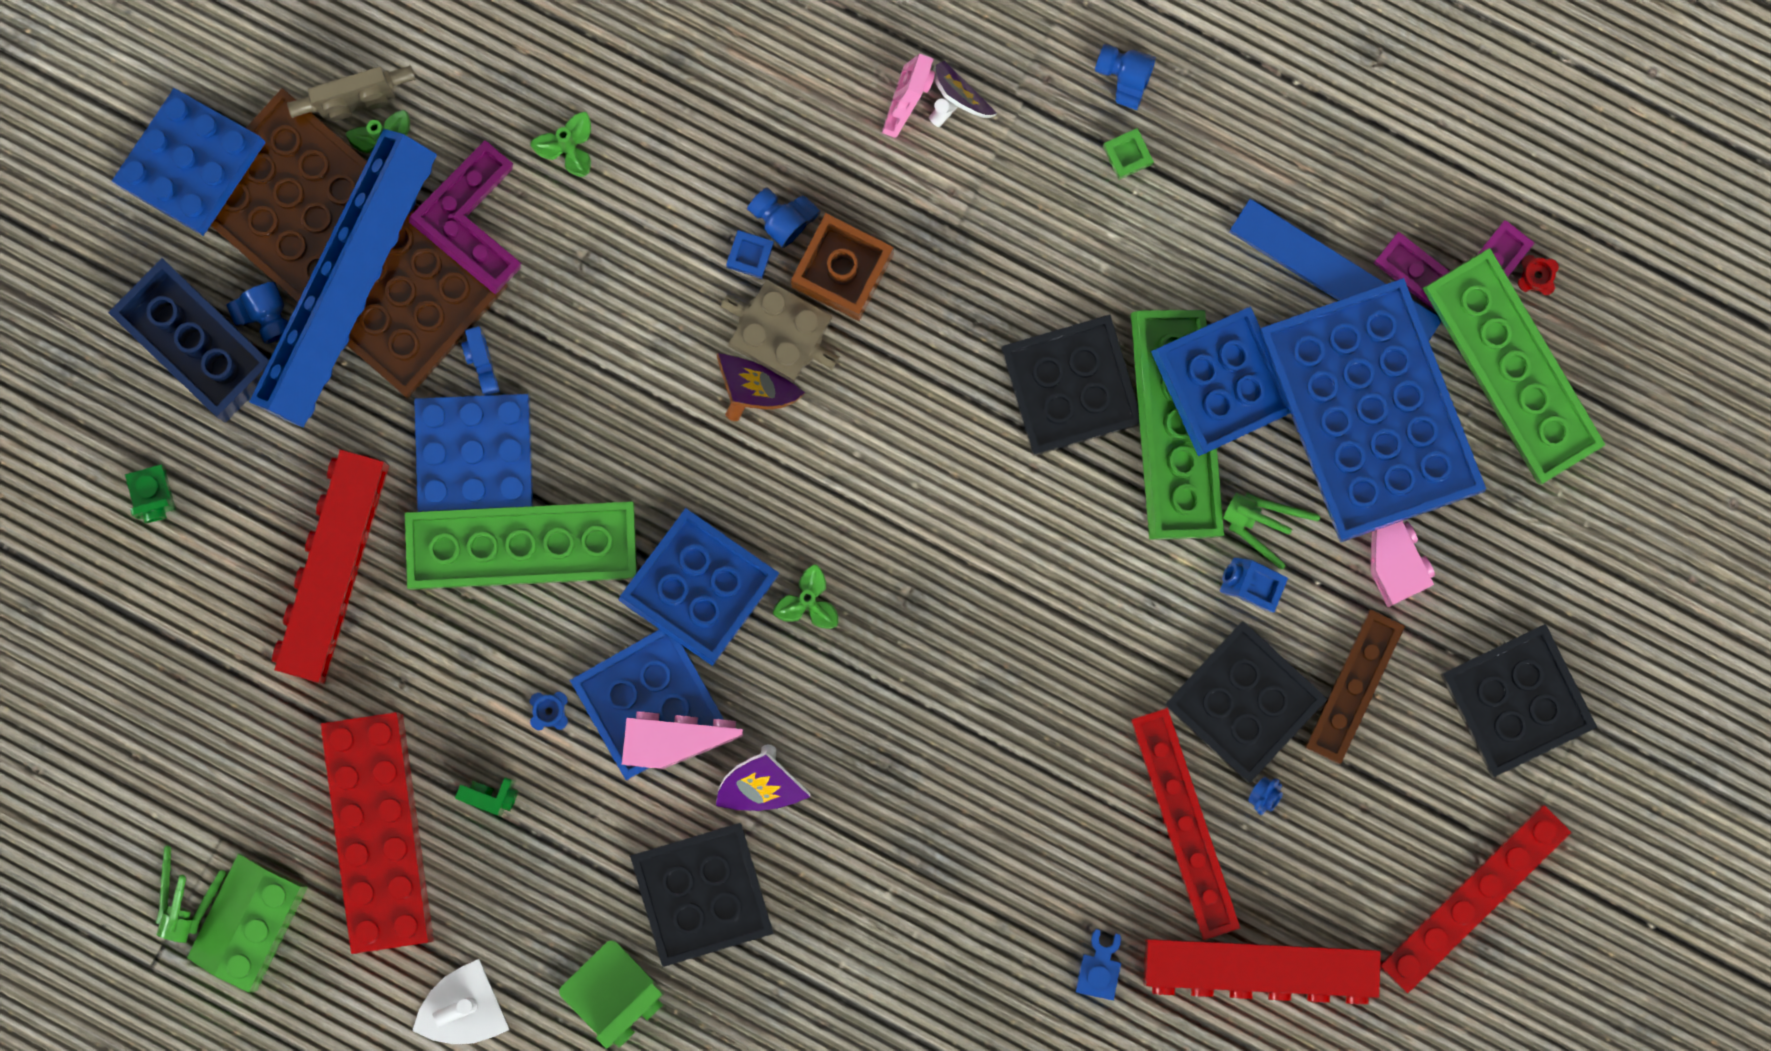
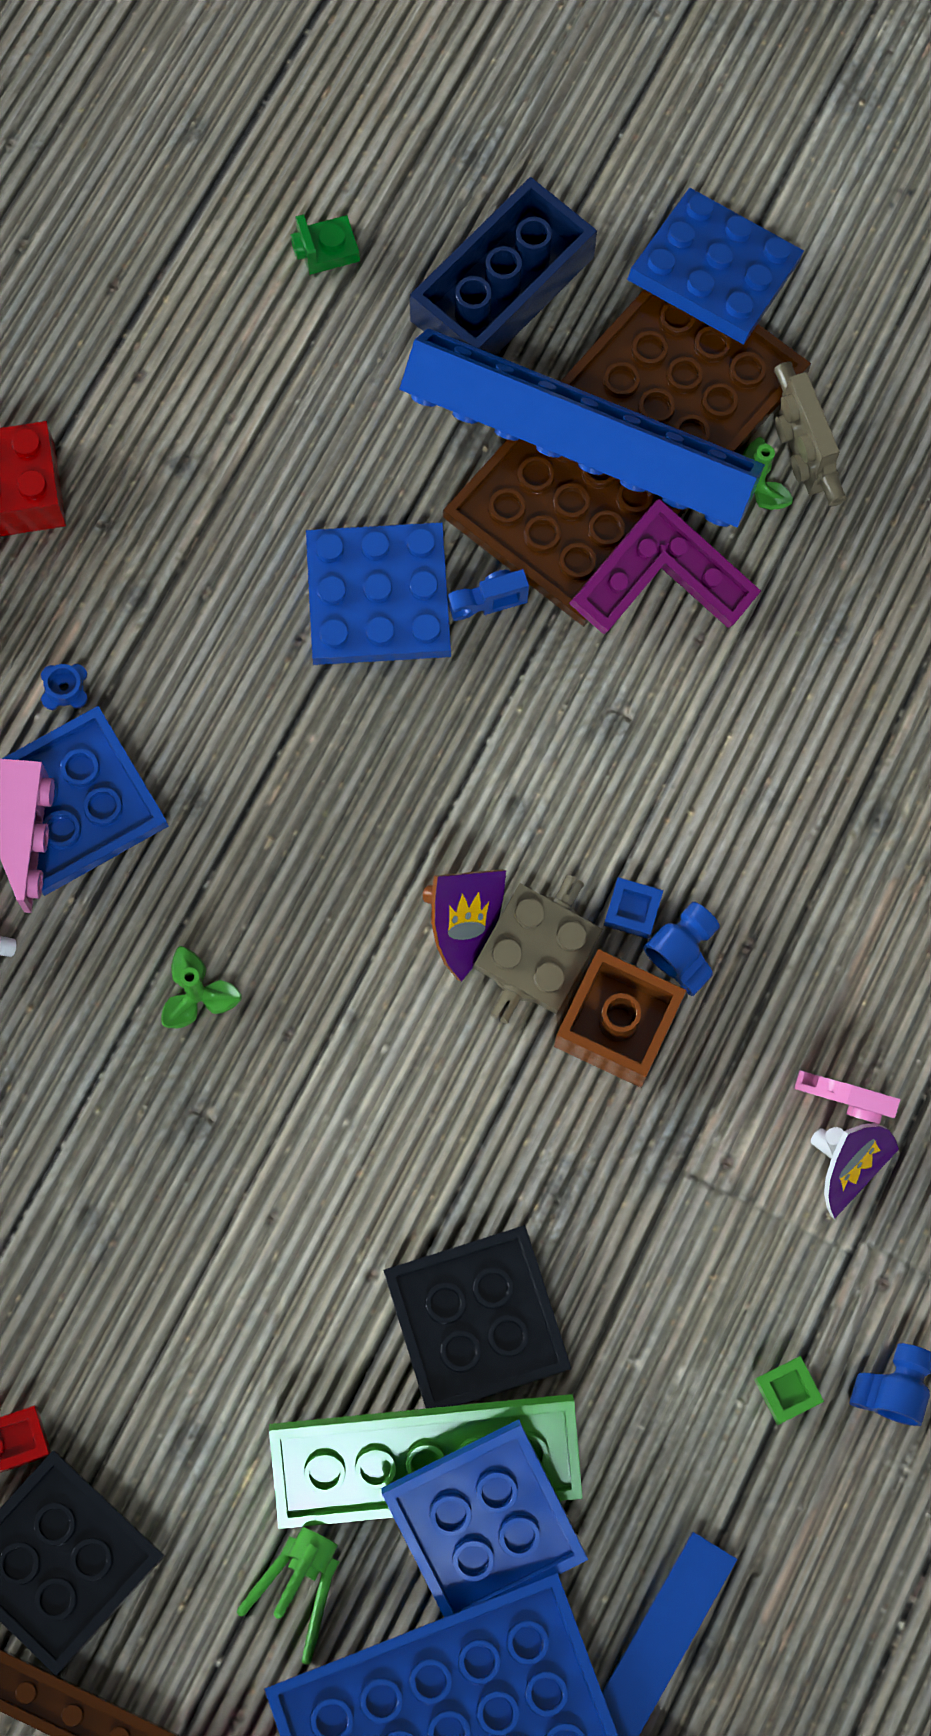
camera: 85 degrees right, 10 degrees down
blue piece [226,282,288,344] -> none
red brick [272,450,389,685] -> none
bright green plate [405,502,637,590] -> none
bright green plant [530,111,591,177] -> none
blue plate [619,508,779,666] -> none
blue bracket [1220,558,1288,613] -> none

